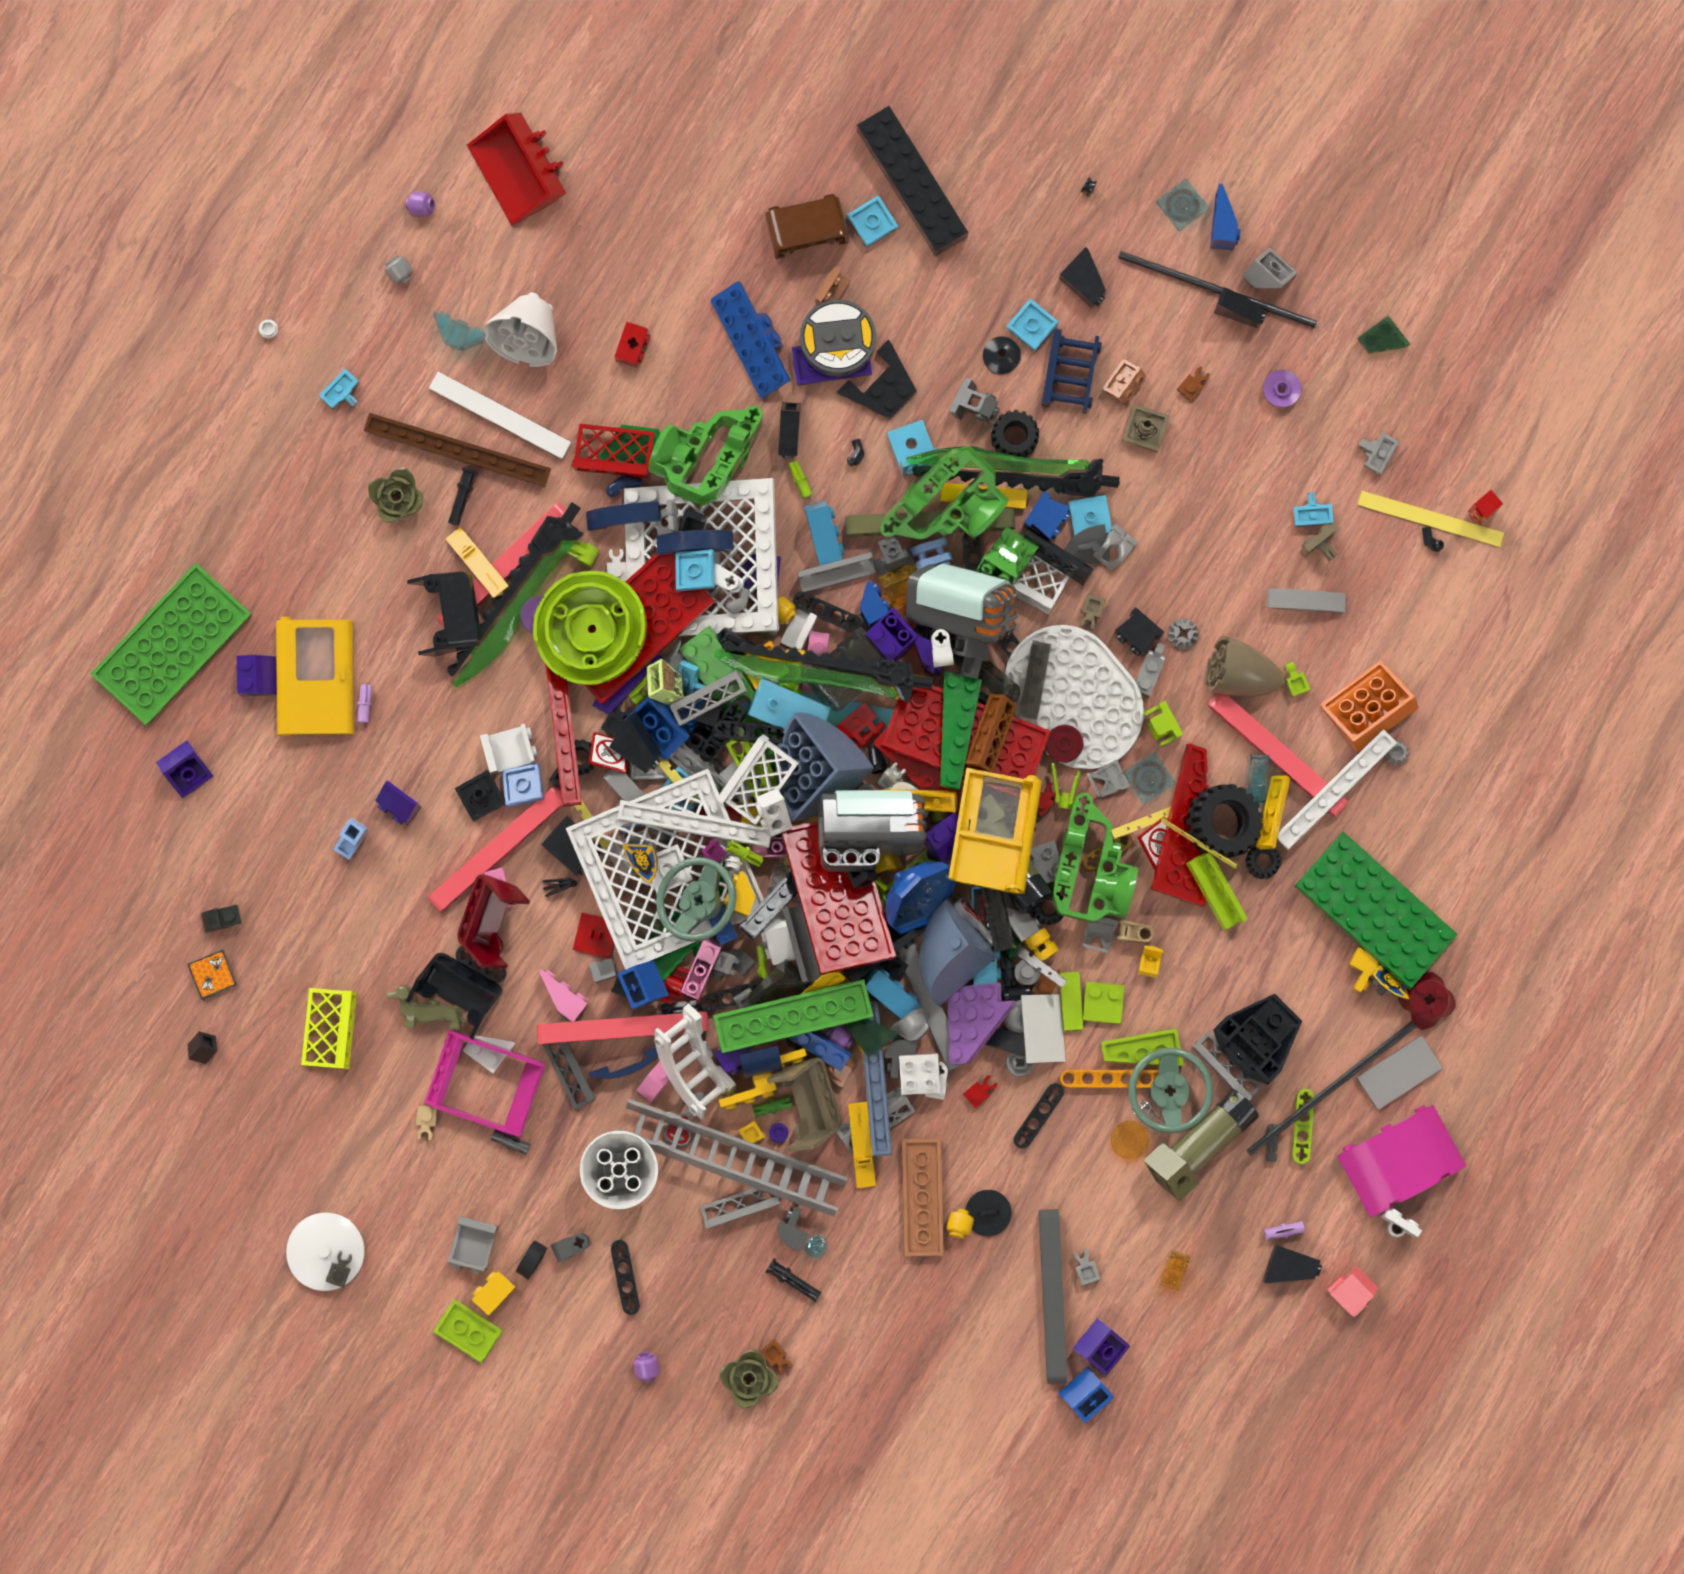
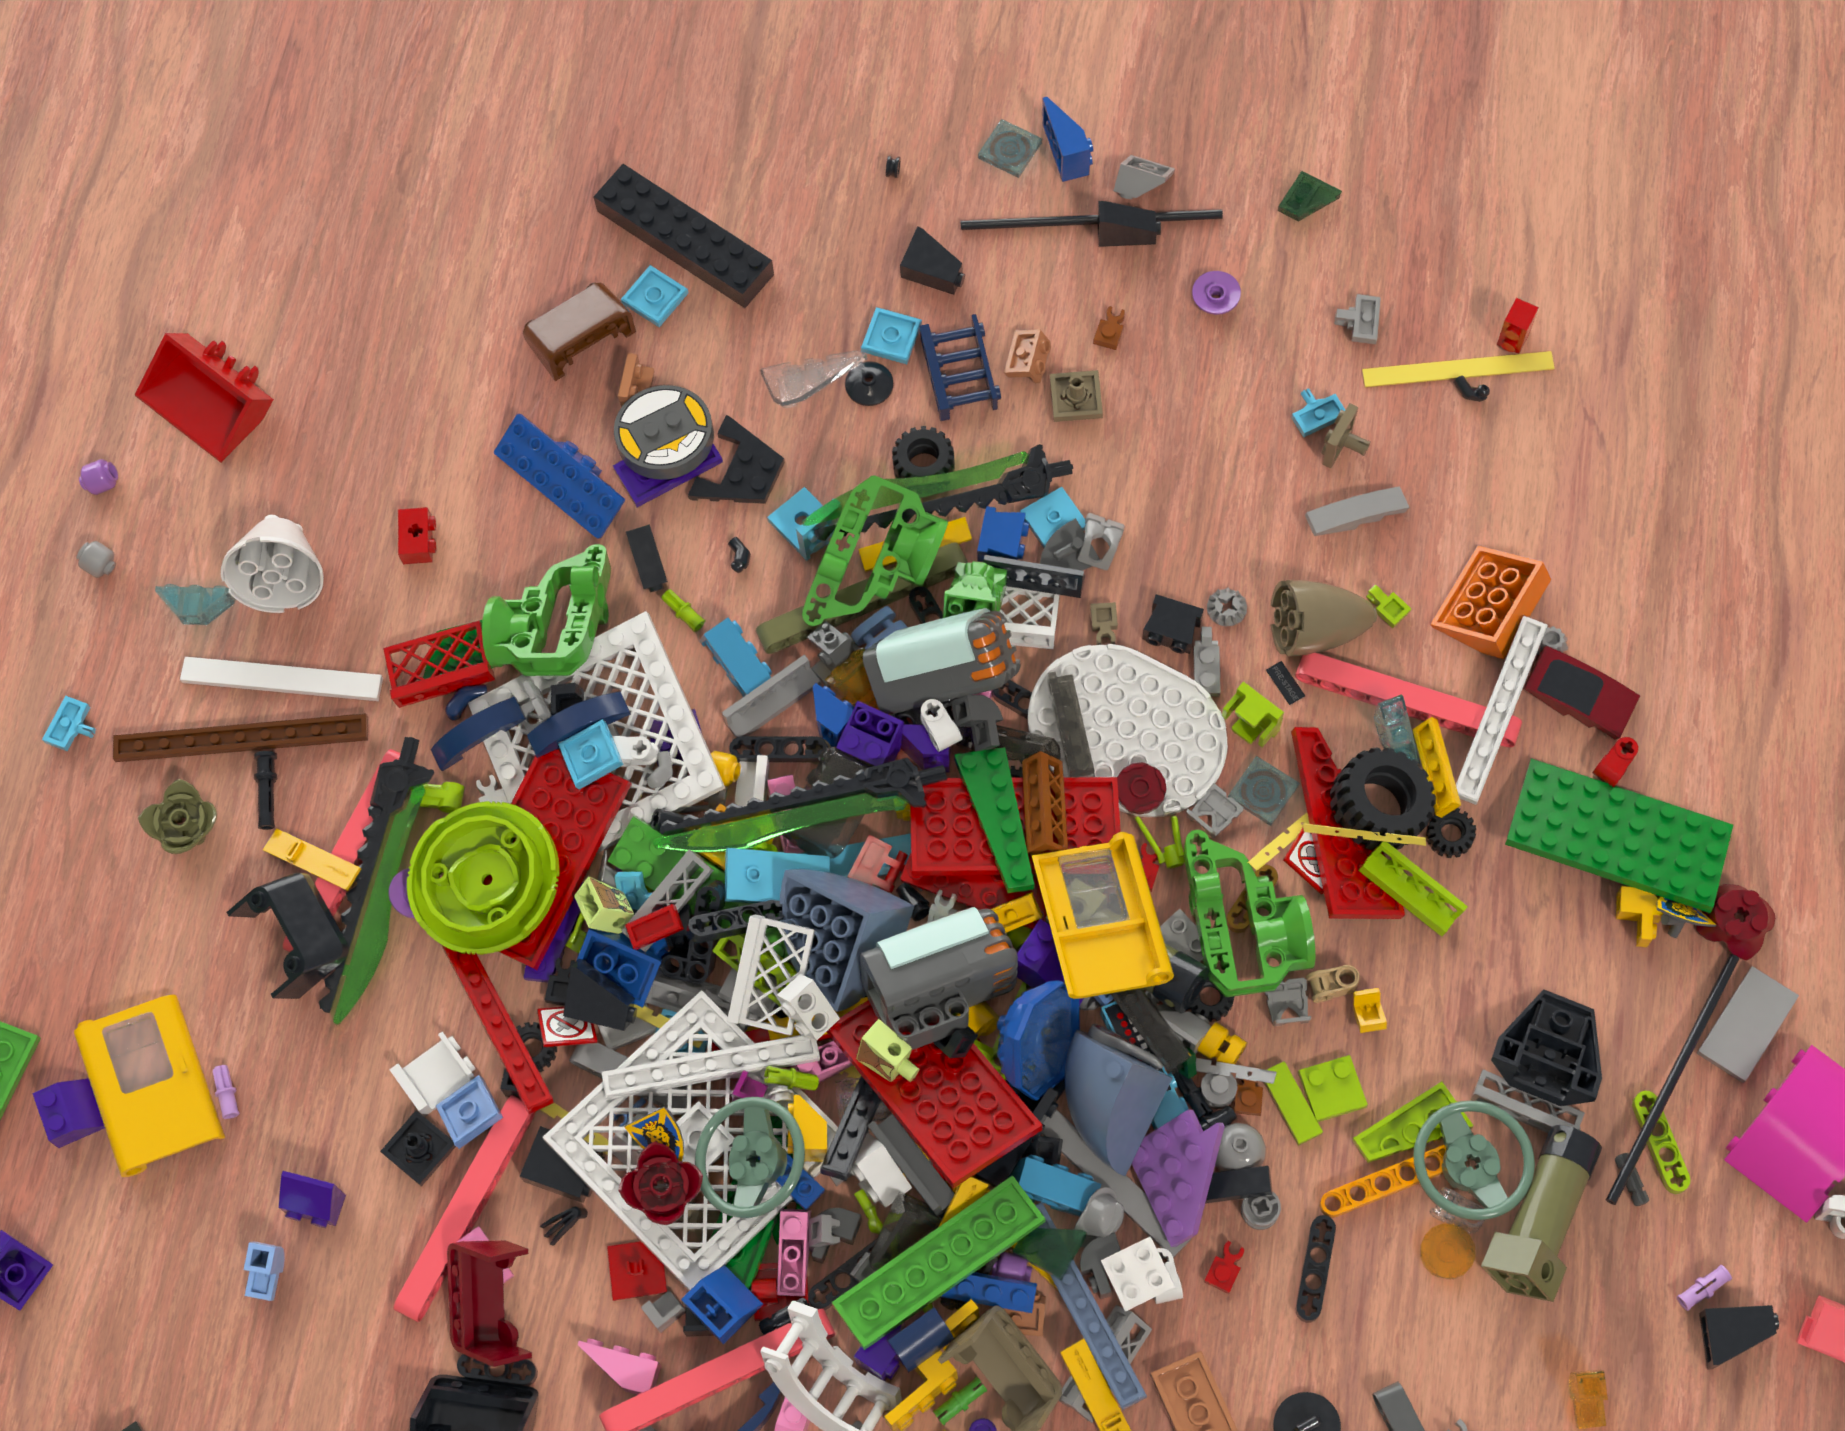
camera: 15 degrees left, 15 degrees down
dark grey tile [949,377,1000,424] -> none
white sticker [1021,994,1066,1063] -> none
none -> dark red brick [618,1141,703,1225]
none -> red tile [625,904,684,950]
none -> clear wedge [760,350,867,408]
none -> yellowish green torso [856,1019,920,1082]
none -> black sticker [1266,661,1305,705]
none -> dark red slope [1523,646,1640,740]
none -> red piece [1592,737,1638,787]

